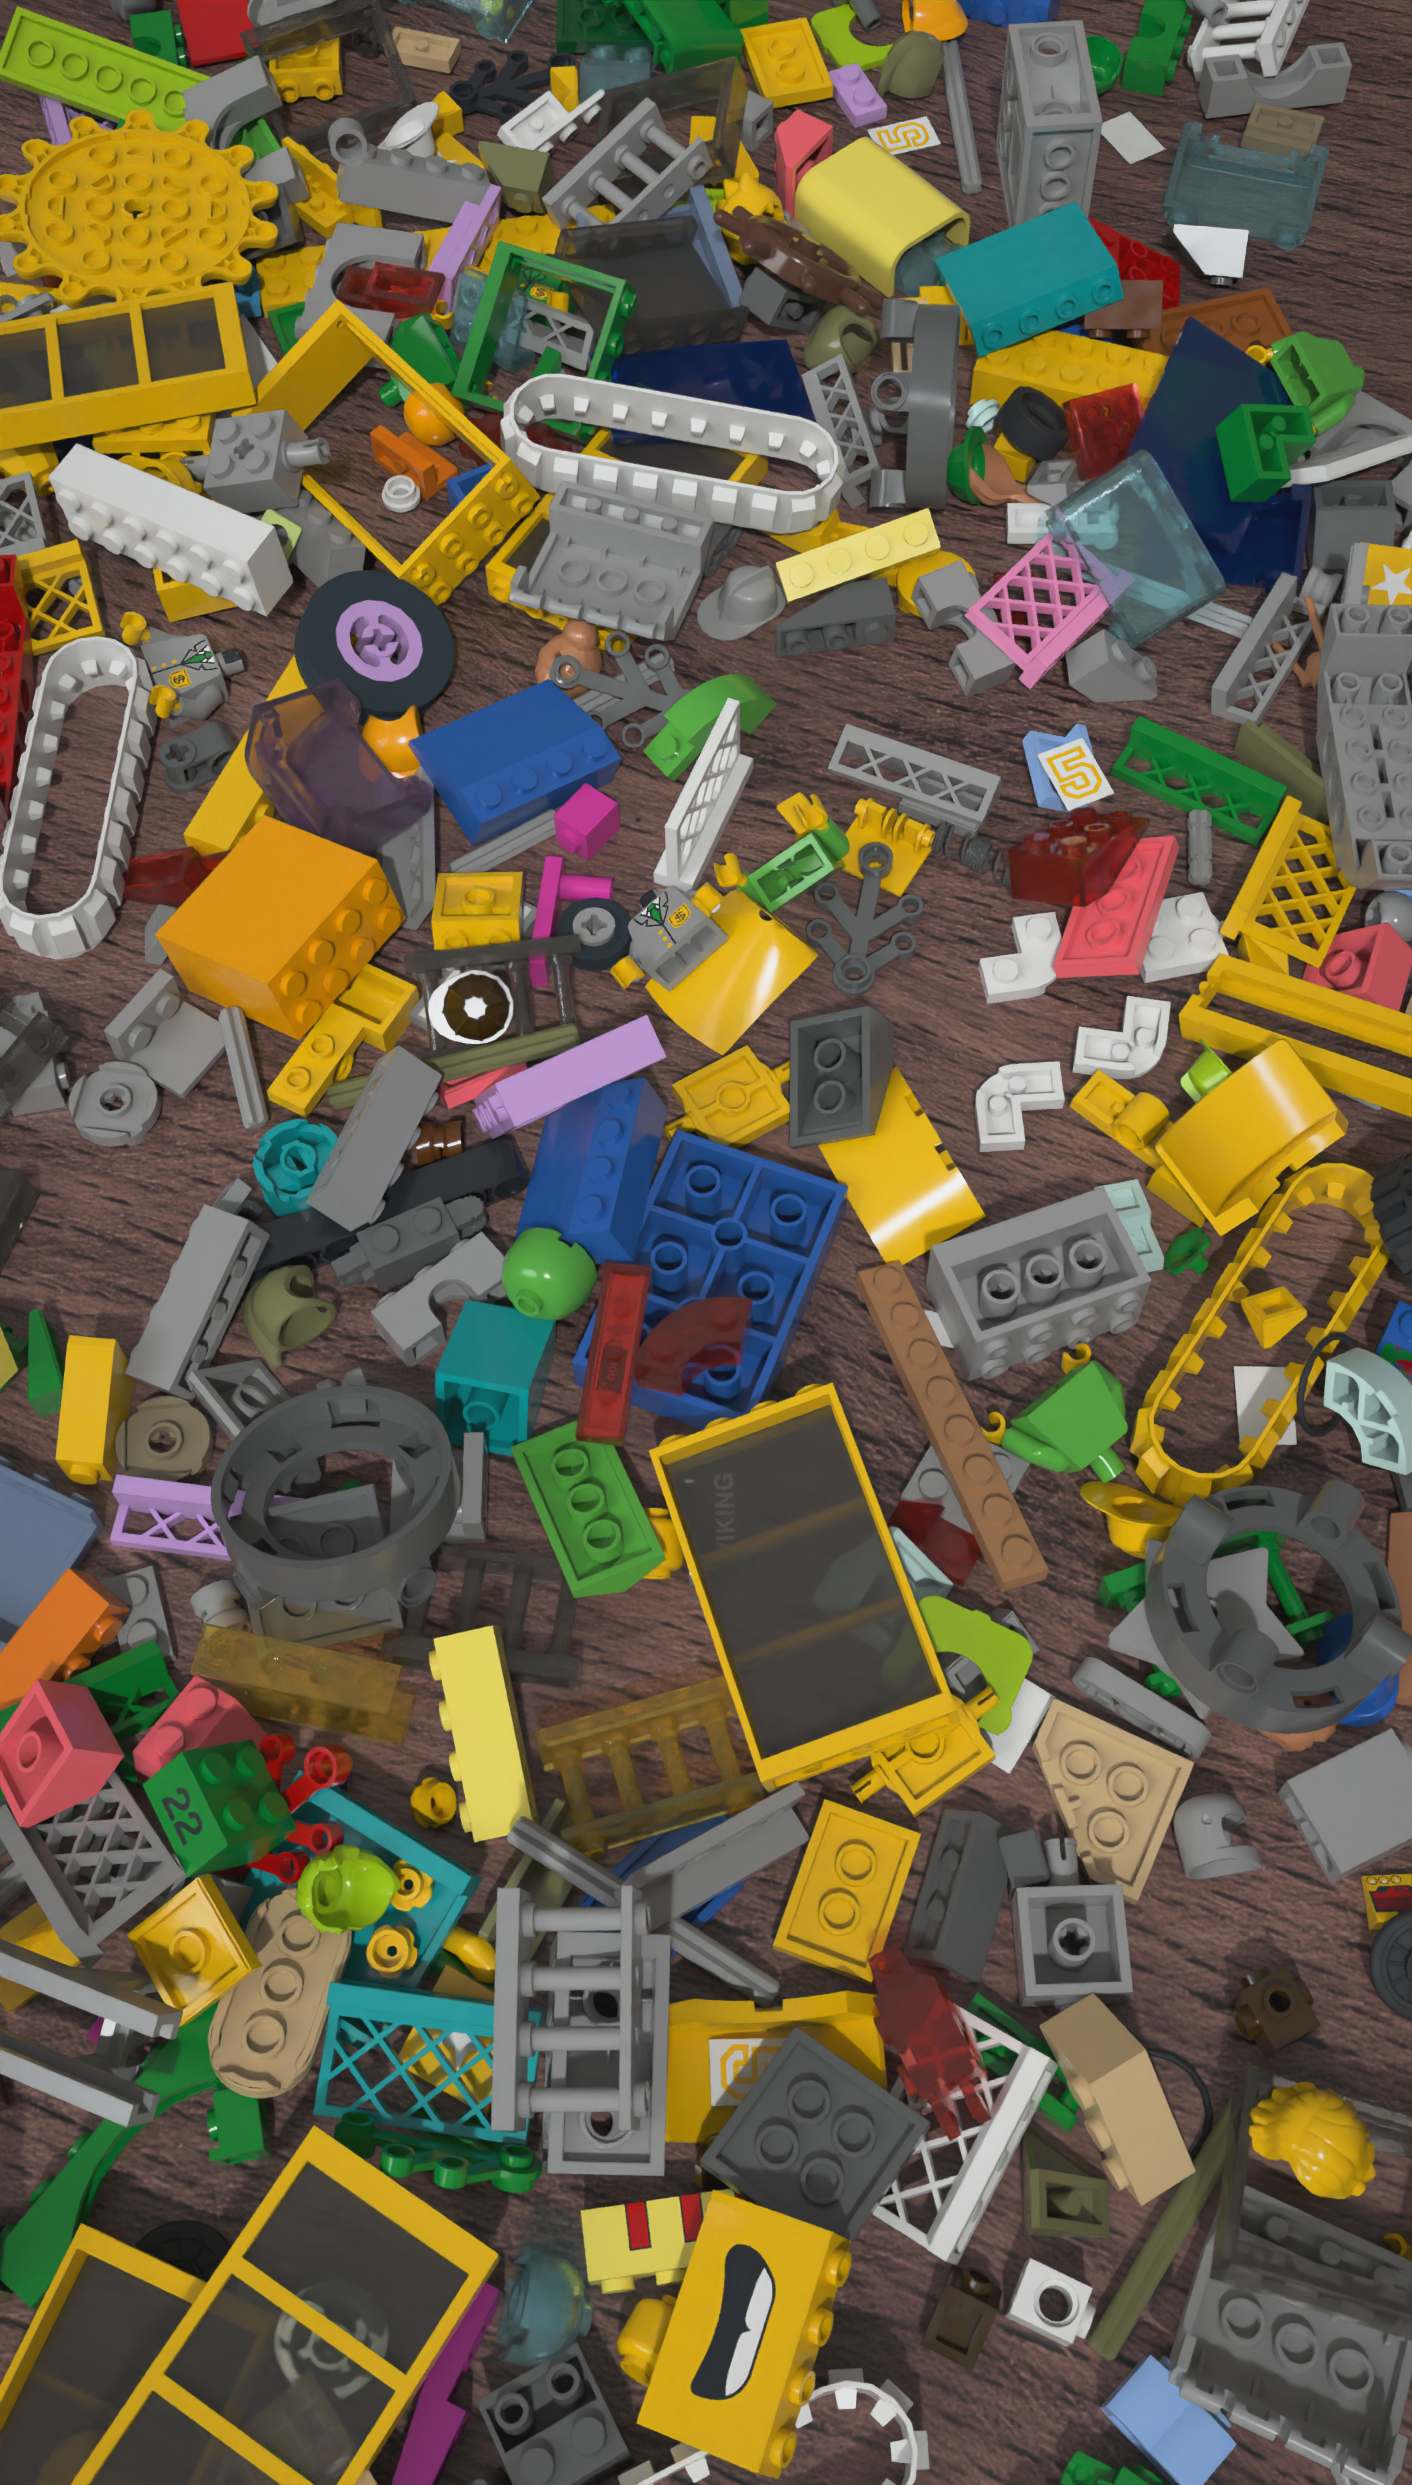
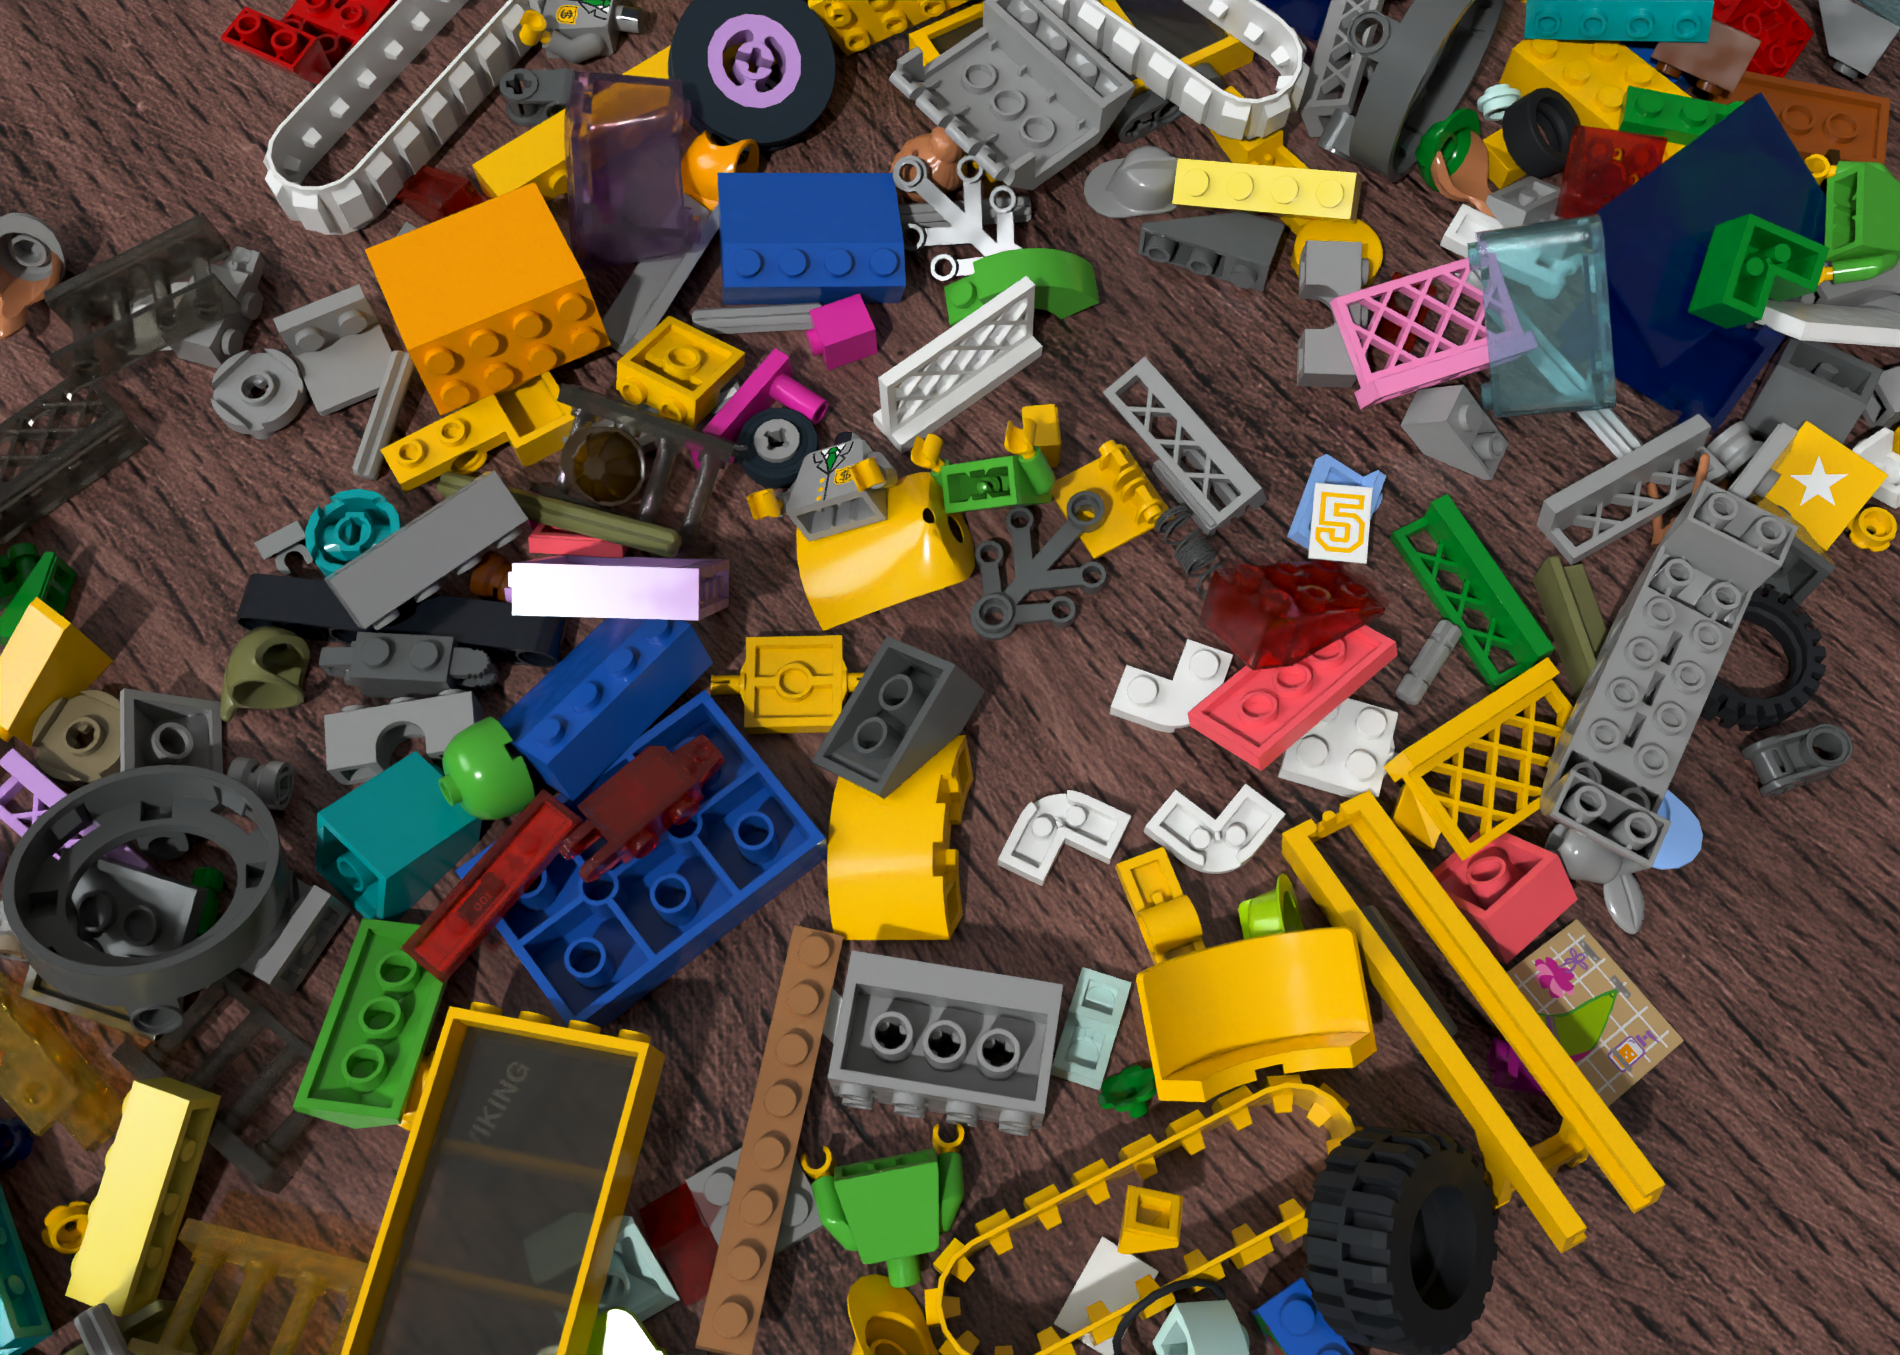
camera: 30 degrees right, 5 degrees up
light grey brick [125,1204,270,1403] -> none
clear red brick [634,1296,753,1397] -> none
none -> clear red hinge [558,734,725,883]
none -> green plate [1618,86,1753,154]

